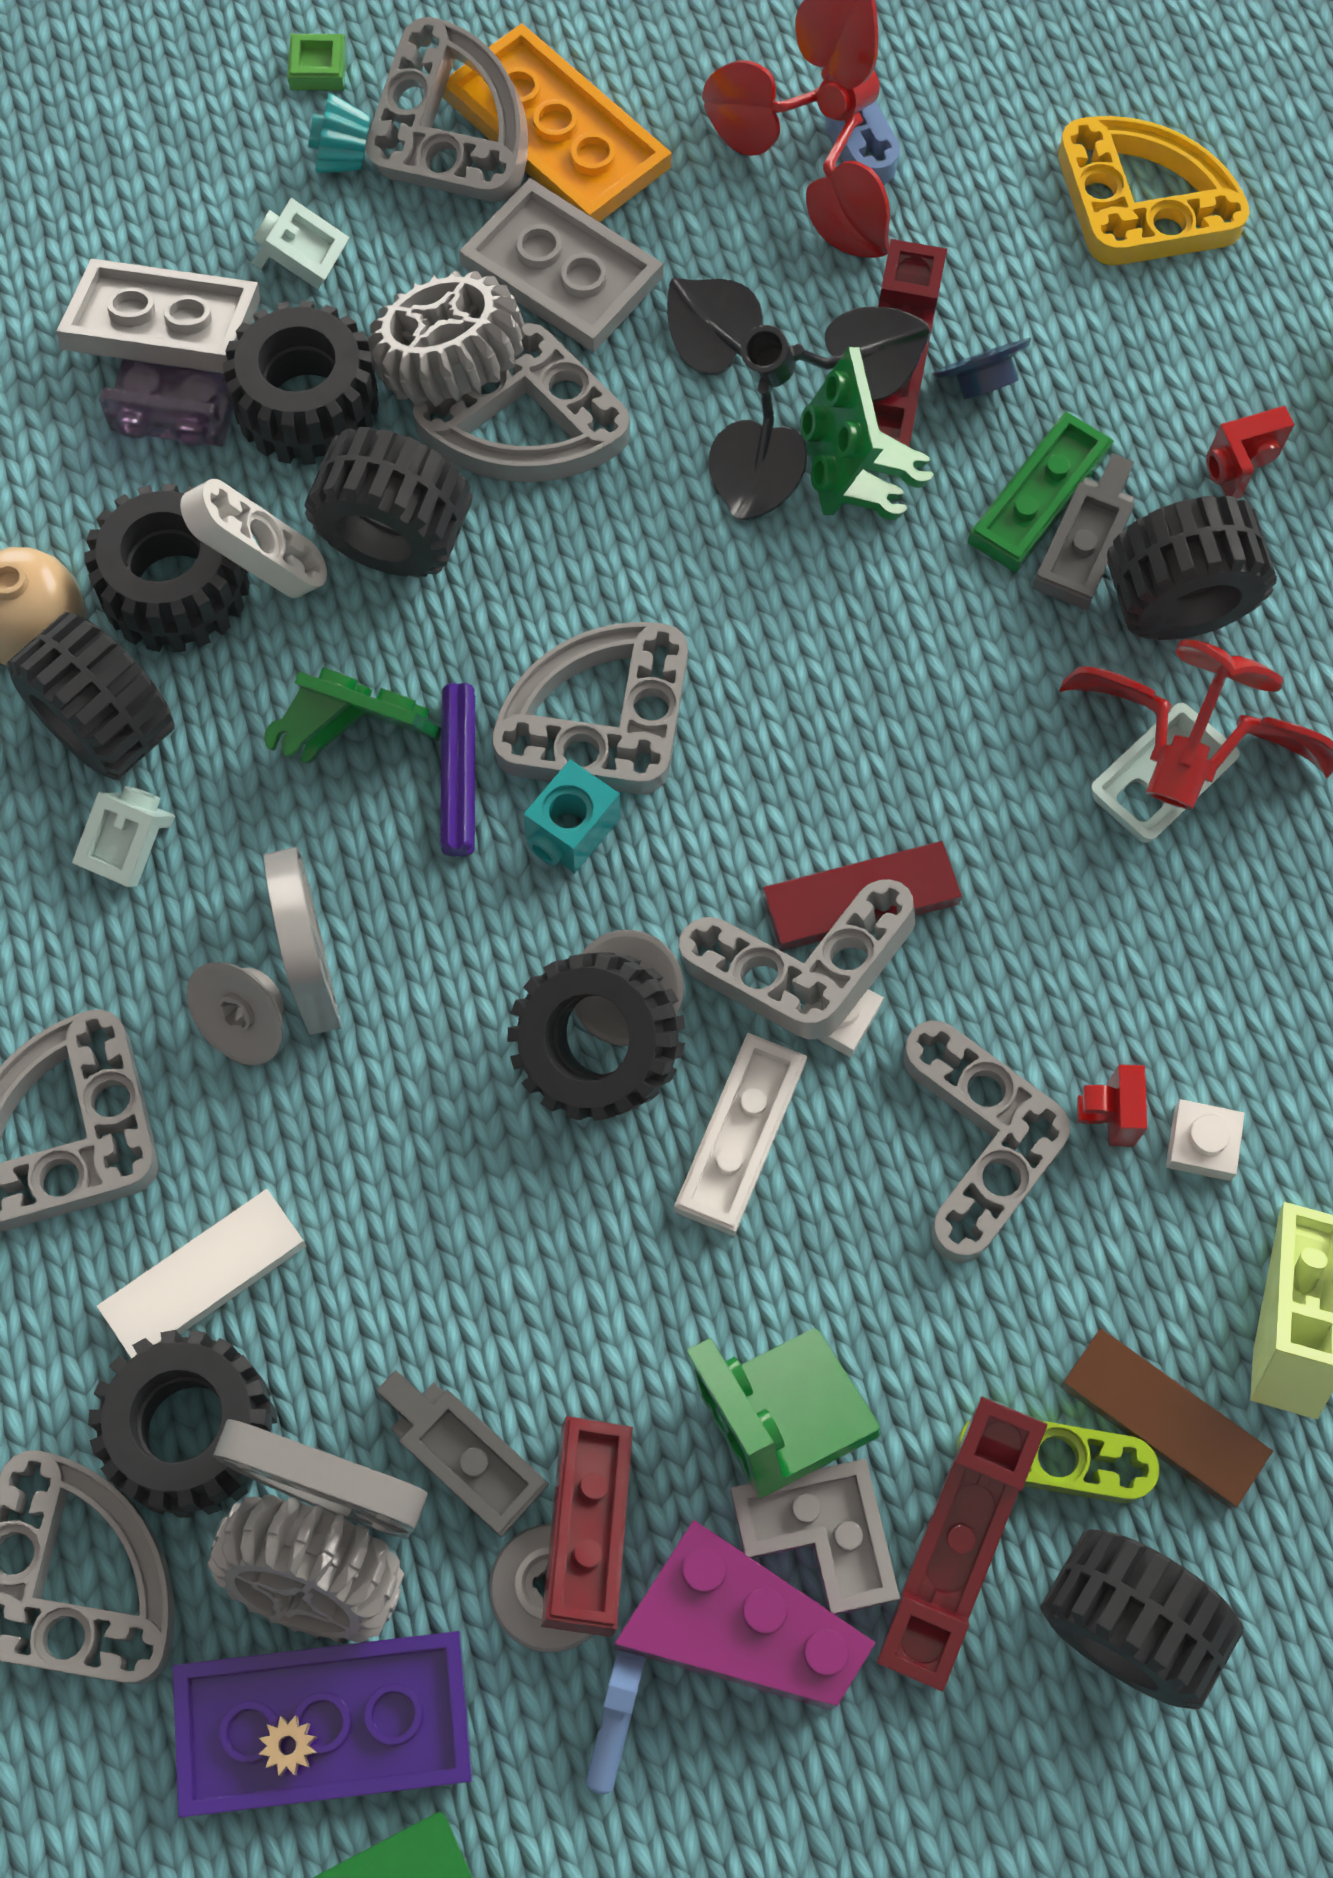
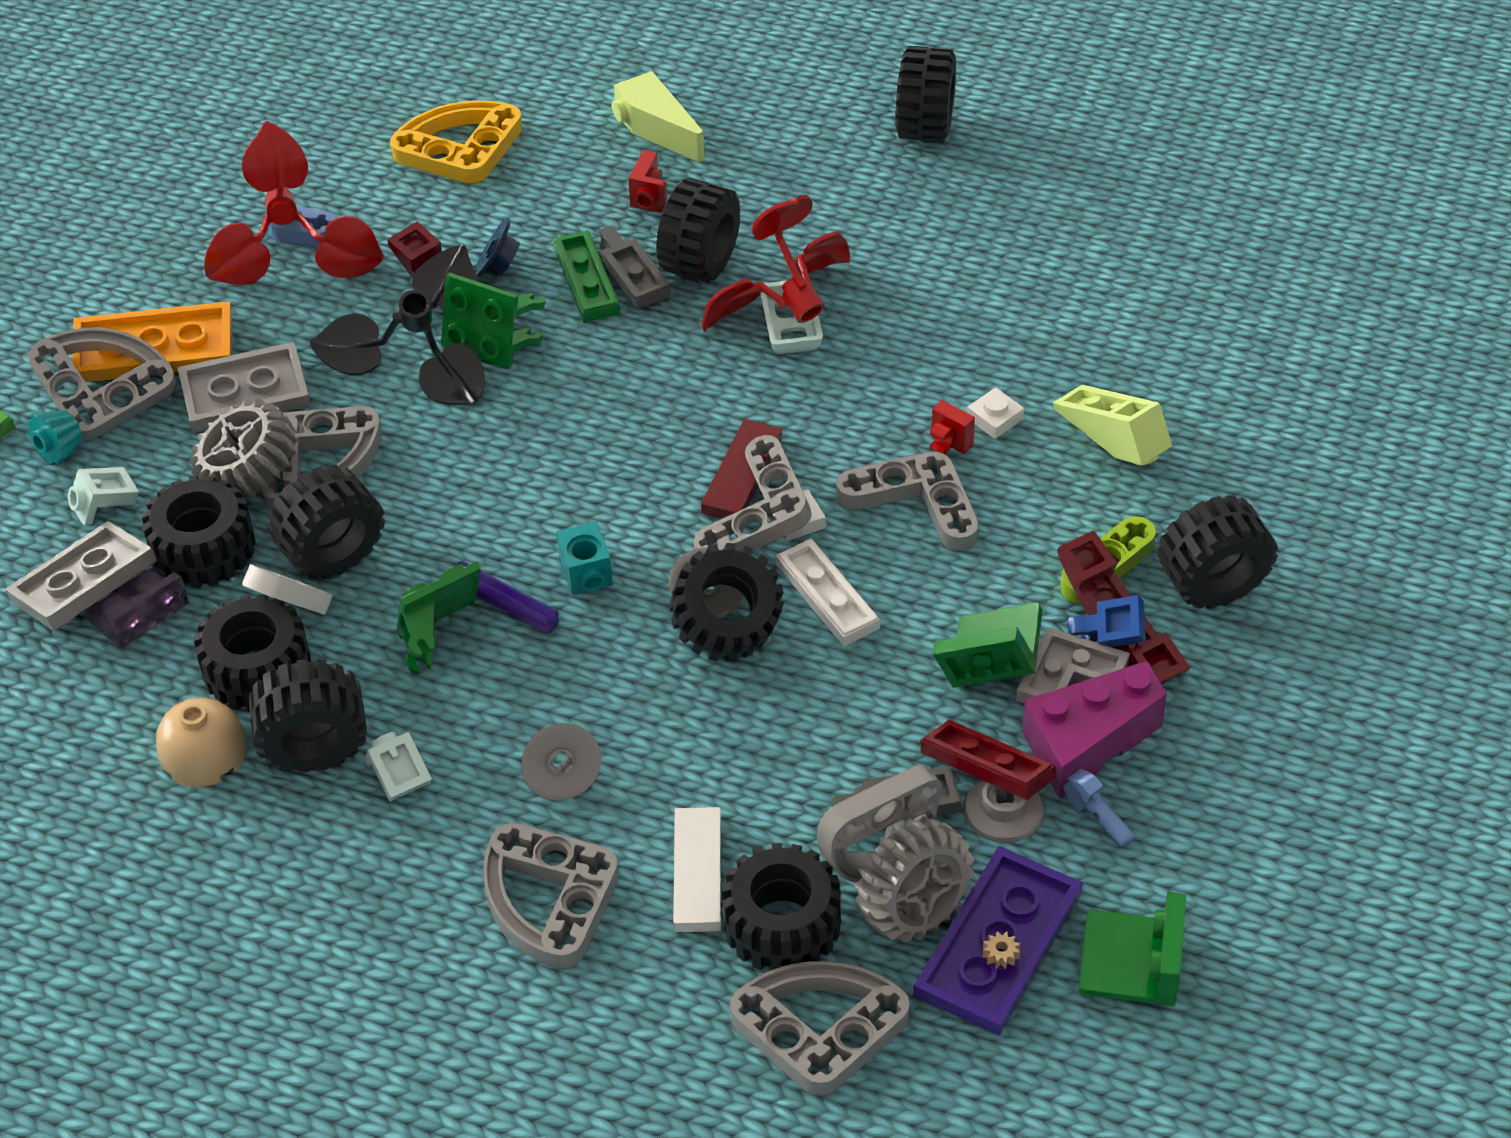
camera: 50 degrees left, 20 degrees down
light grey beam [264,846,342,1036] -> none
light grey beam [493,622,688,794] -> none
reddish brown tile [1060,1328,1273,1510] -> none
none -> blue plate [1068,595,1146,647]

